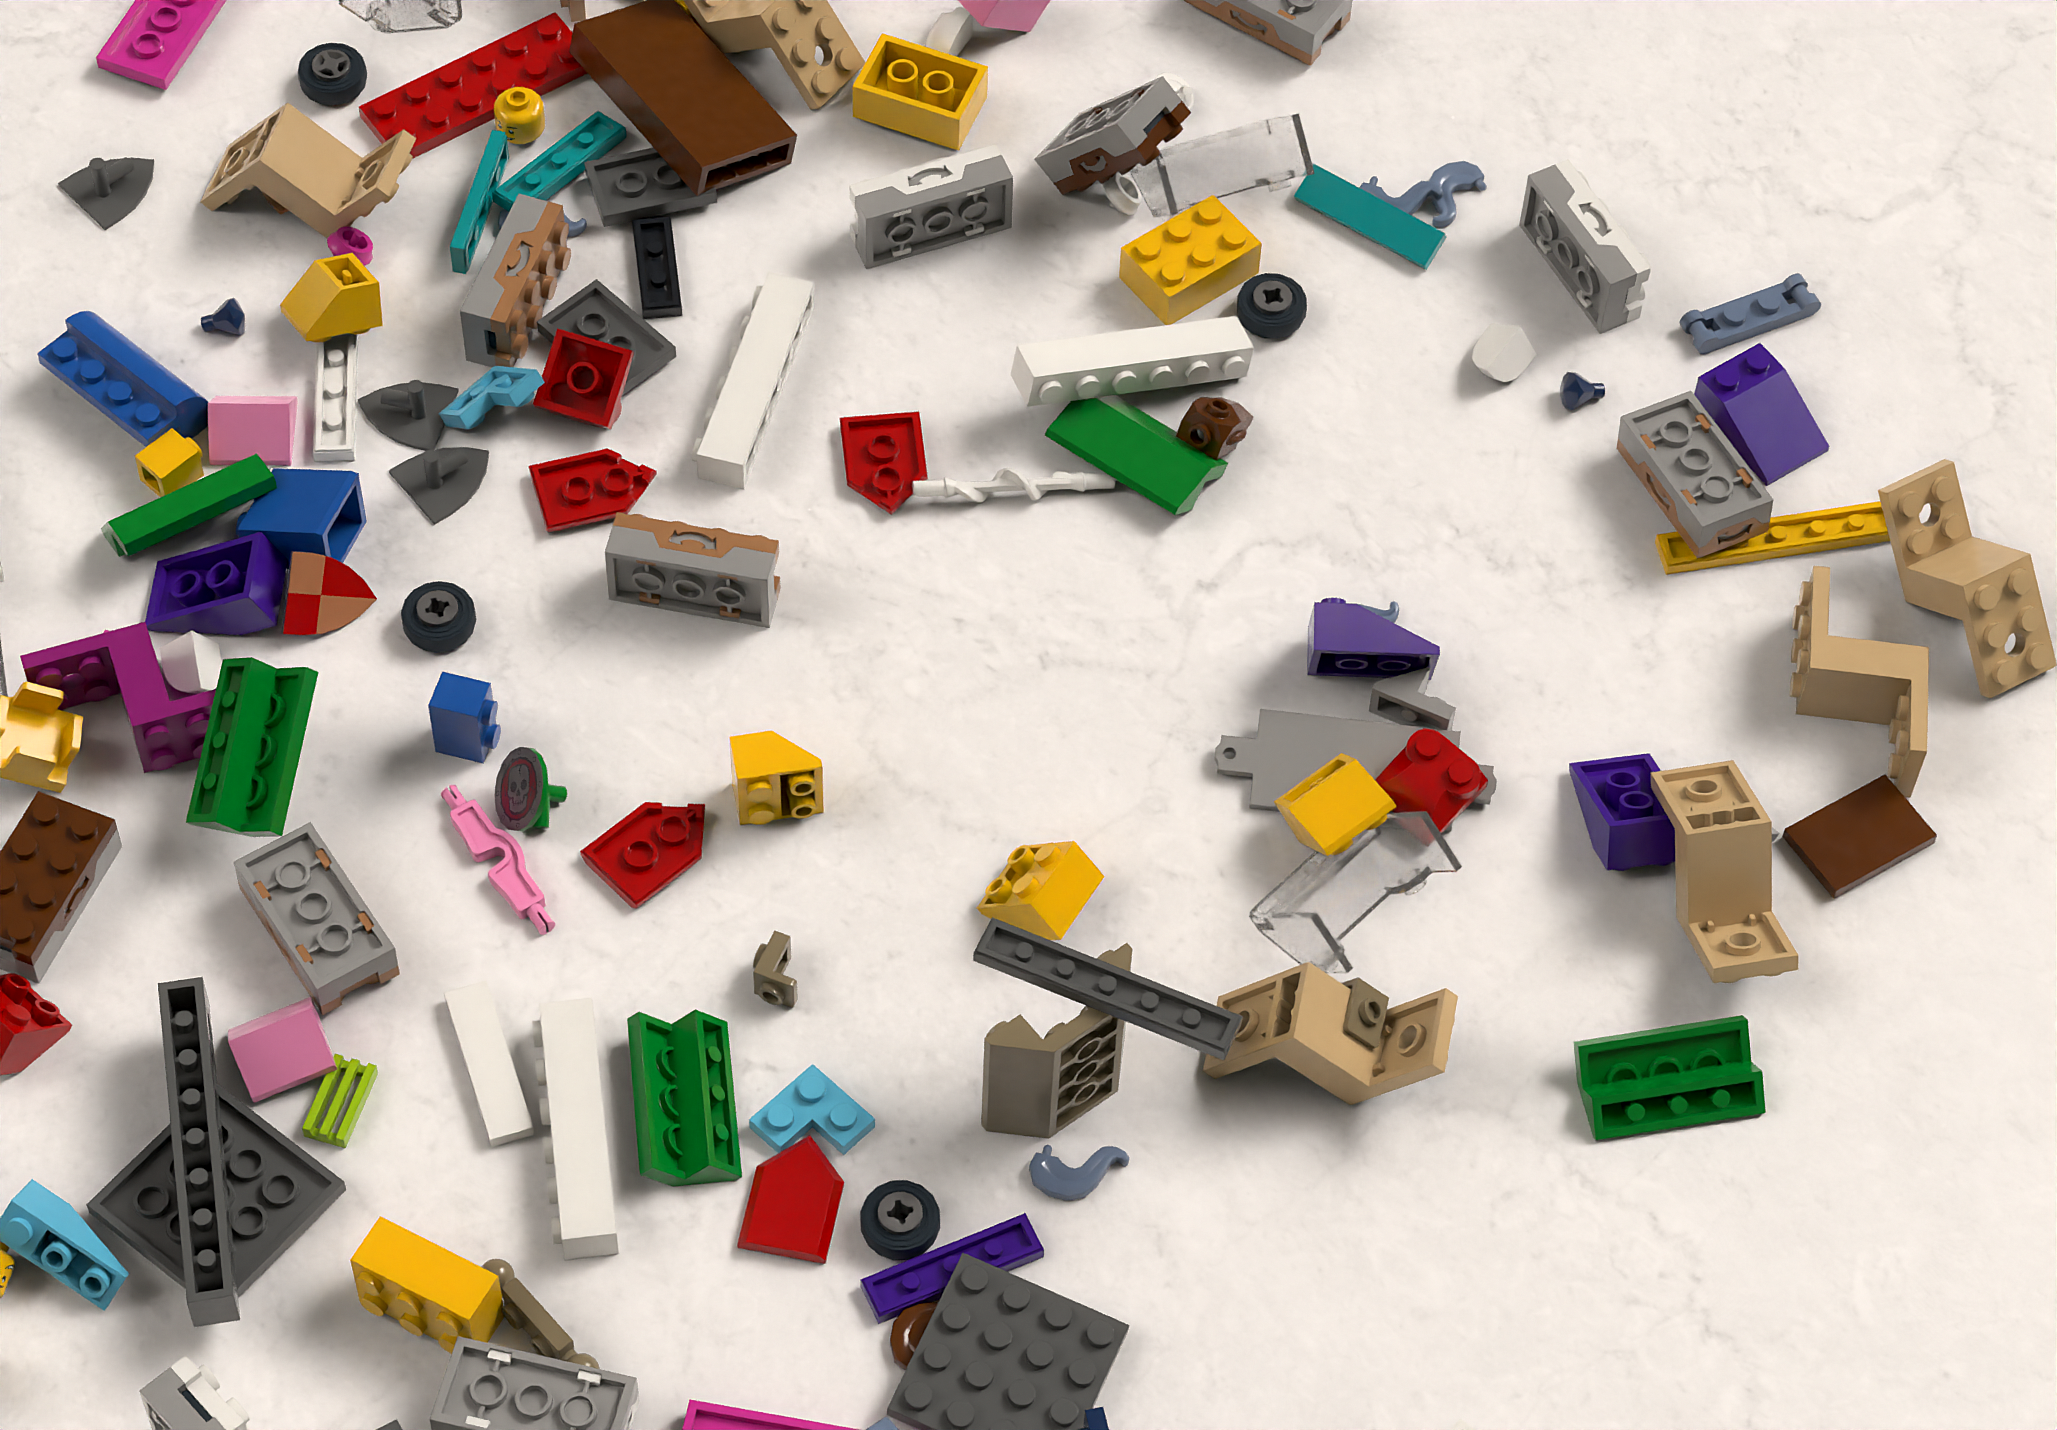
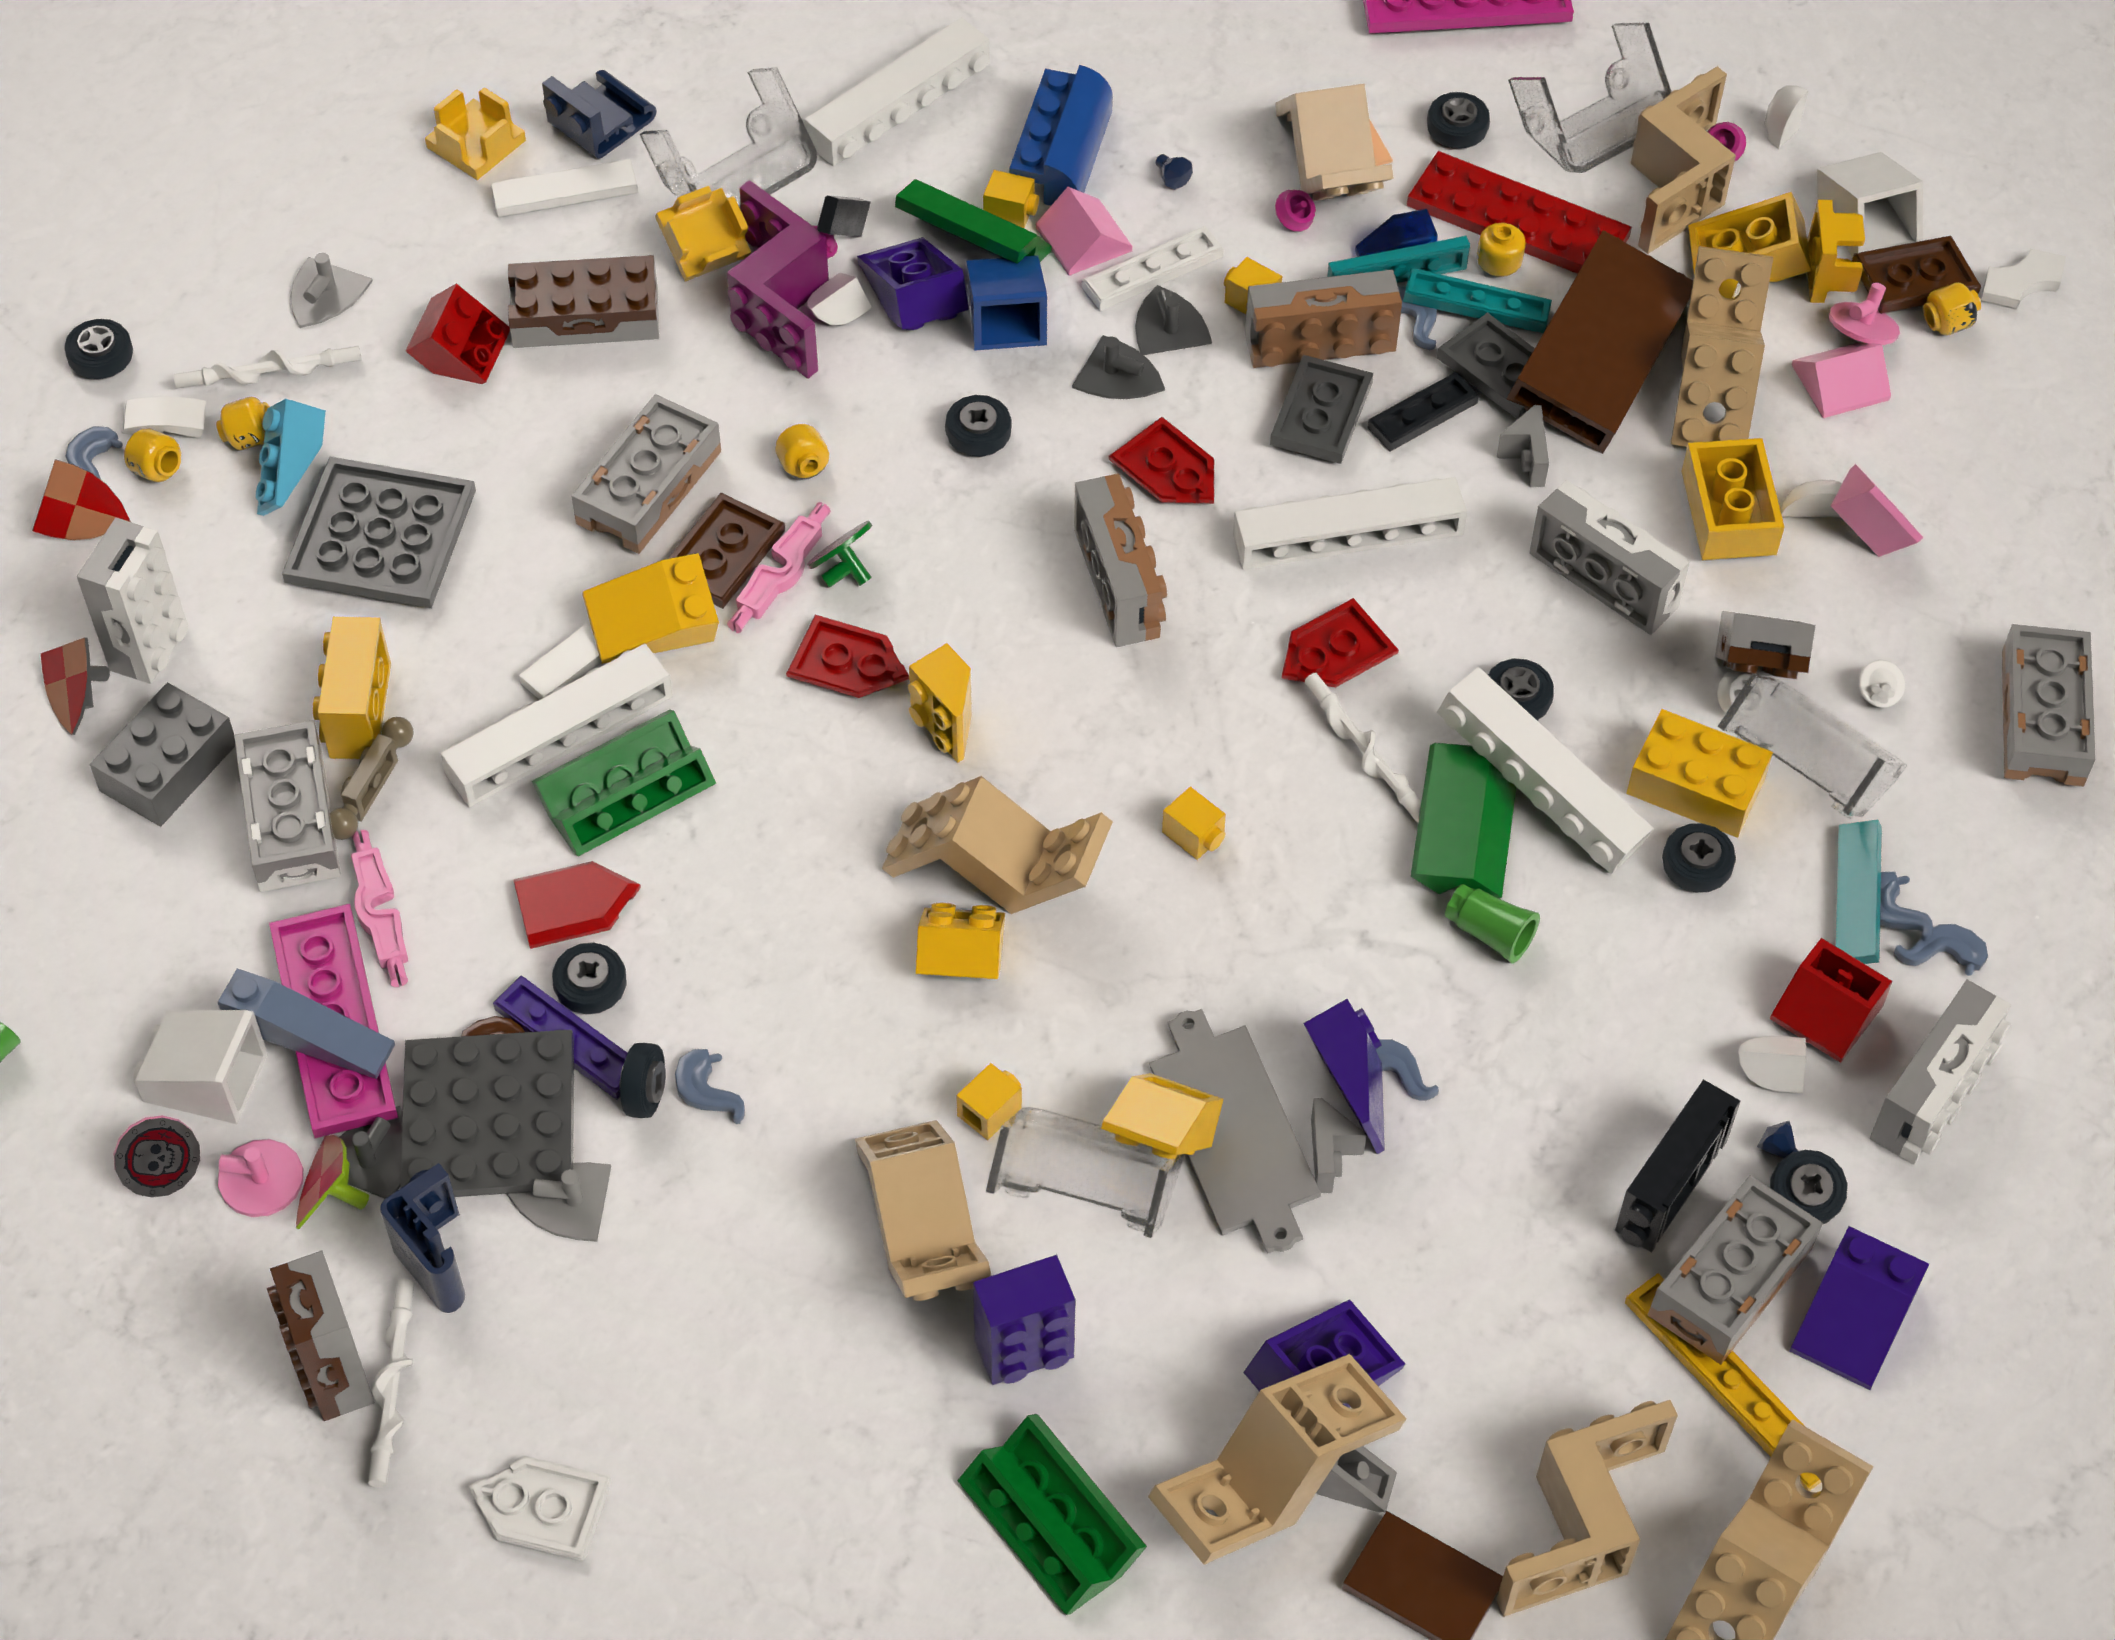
camera: 65 degrees right, 0 degrees up
dark grey shield [58,157,154,230] -> none
dark grey brick [158,977,240,1327] -> none
green slope [186,657,319,837] -> none
bright pink slope [228,997,337,1103] -> none
yellow slope [280,253,383,342] -> none
shield [282,551,377,635] -> none
lime tile [302,1054,378,1148] -> none
blue brick [428,671,501,764] -> none
medium azure plate [439,366,545,429] -> none
red slope [533,328,634,430] -> none
medium azure plate [749,1064,875,1155] -> none
dark tan bracket [753,930,798,1008] -> none
dark grey tile [973,917,1243,1060] -> none
dark tan slope [981,943,1133,1139] -> none
reddish brown hand [1176,397,1253,461] -> none
dark tan bracket [1342,977,1389,1049] -> none
red slope [1375,728,1488,844] -> none
sand blue plate [1679,273,1821,354] -> none
none -> bright pink piece [351,830,408,987]
none -> light grey shield [507,1162,611,1242]
none -> yellow slope [582,553,719,664]
none -> black wheel [620,1043,666,1118]
none -> reddish brown tile [667,493,785,609]
none -> yellow head [775,424,829,480]
none -> black tile [817,195,871,236]
none -> tan bracket [882,776,1113,914]
none -> yellow brick [956,1063,1022,1140]
none -> dark purple brick [973,1254,1076,1385]
none -> yellow brick [1162,786,1226,860]
none -> yellow brick [1223,257,1283,314]
none -> clear blue slope [1355,209,1438,257]
none -> bright green plant [1445,884,1540,963]
none -> wheel [1488,658,1554,721]
none -> light grey slope [1497,405,1549,487]
none -> black door [1615,1079,1741,1253]
none -> red slope [1770,938,1893,1063]
none -> black wheel [1770,1150,1848,1224]

